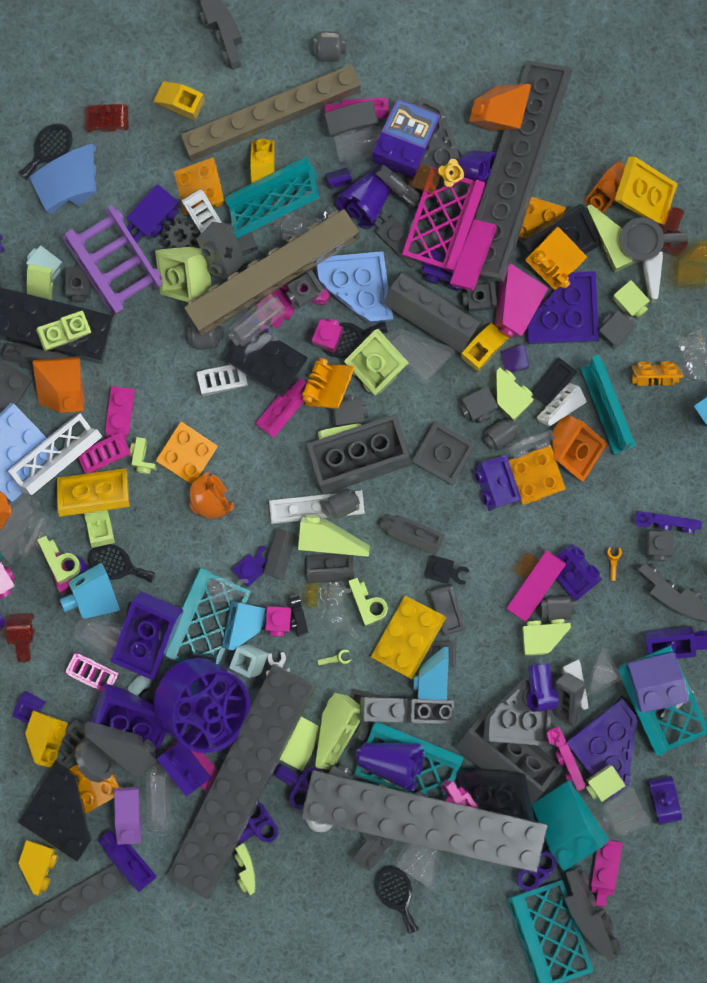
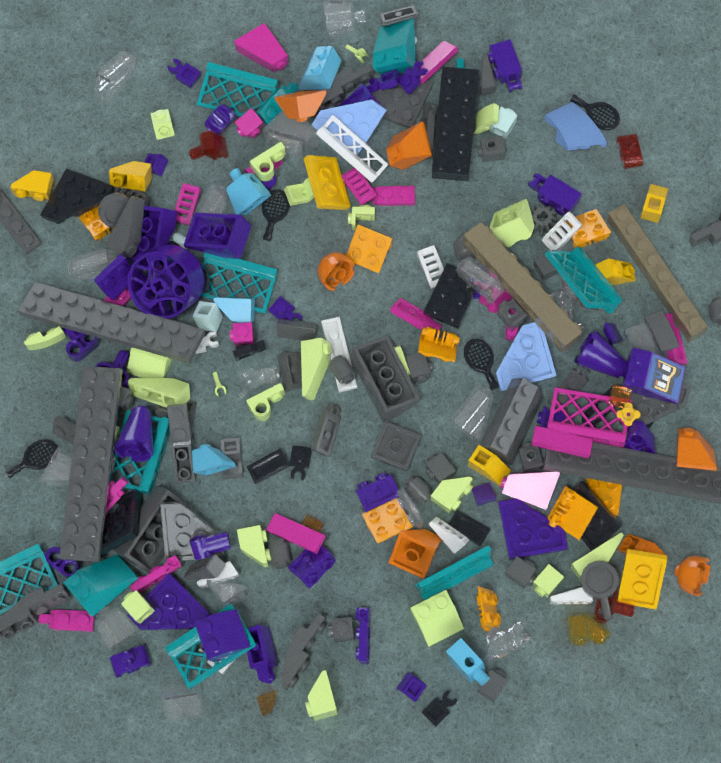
camera: 85 degrees right, 10 degrees down
yellowish green slope [36,311,91,351] -> none
medium lavender fence [62,205,163,316] -> none
dark purple hinge [98,830,157,893] -> none
medium lavender slope [115,787,143,844] -> none
dark grey brick [197,221,245,278] -> none
clear plate [208,577,250,603] -> none
clear yellow tile [308,583,320,609] -> none
dark pink brick [312,318,343,353] -> none
yellowish green plate [344,329,409,395] -> none
yellow plate [371,596,446,680] -> none
dark grey piece [375,164,422,207] -> none
light orange hand [607,547,622,581] -> none
none -> yellowish green slope [410,590,464,647]
none -> orange cylinder [675,556,710,597]

